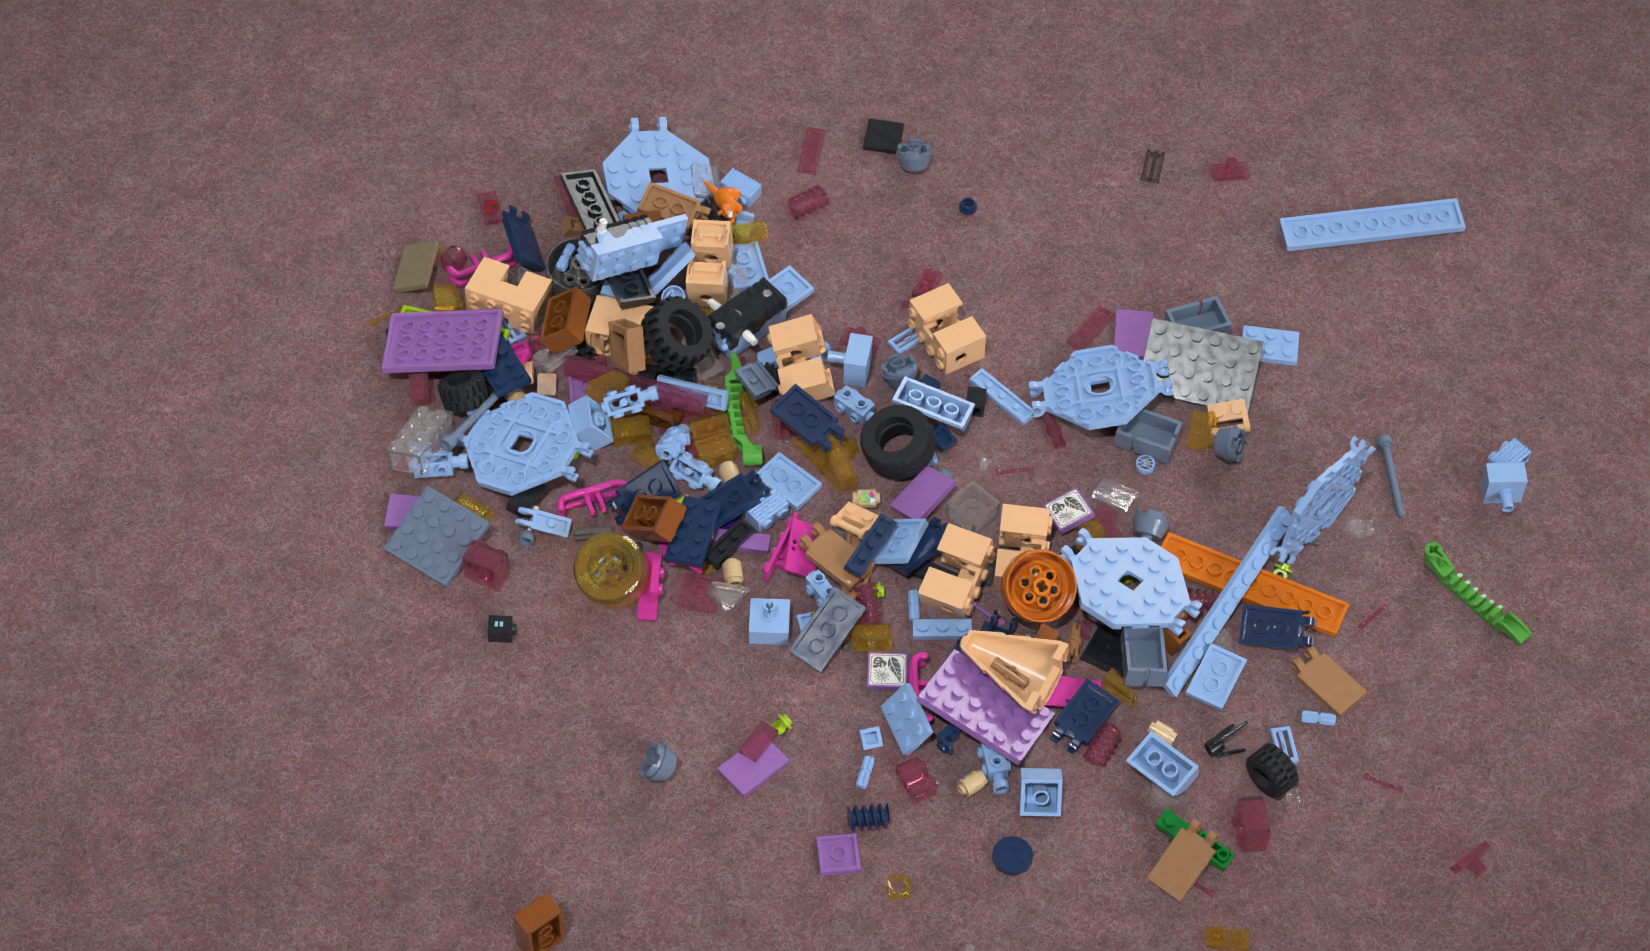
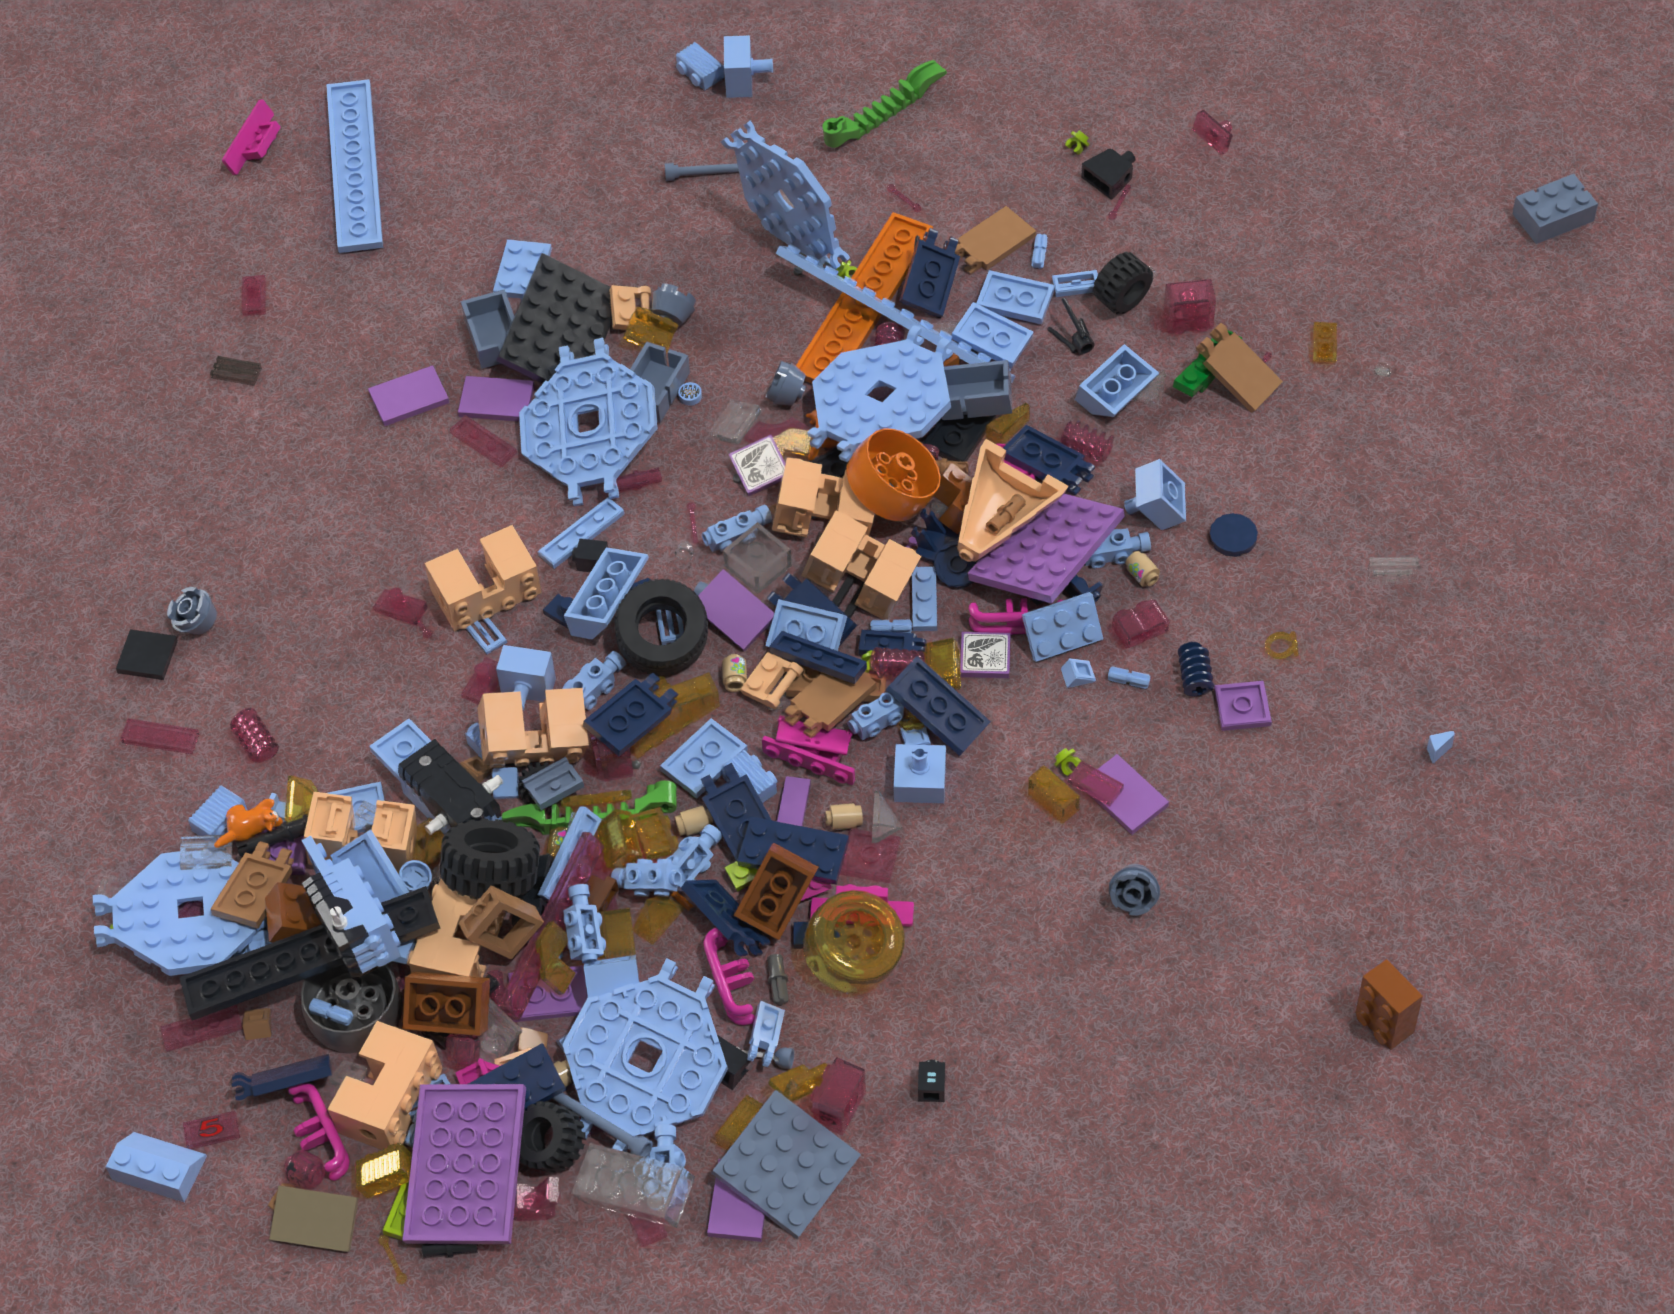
camera: 85 degrees left, 0 degrees up
black tile [705,518,755,569] -> none
sand blue cone [881,353,918,389] -> none
dark blue plate [959,197,977,215] -> none
tan brick [1147,720,1178,746] -> none
none -> light blue slope [106,1132,207,1203]
none -> dark pink bracket [222,99,281,175]
none -> medium lavender tile [368,365,449,426]
none -> light blue brick [701,504,772,552]
none -> clear yellow panel [768,1063,832,1102]
none -> dark blue hinge [859,629,926,659]
none -> light blue plate [976,270,1054,325]
none -> clear yellow brick [1028,765,1080,824]
none -> lime plate [1065,130,1090,155]
none -> black torso [1081,149,1136,200]

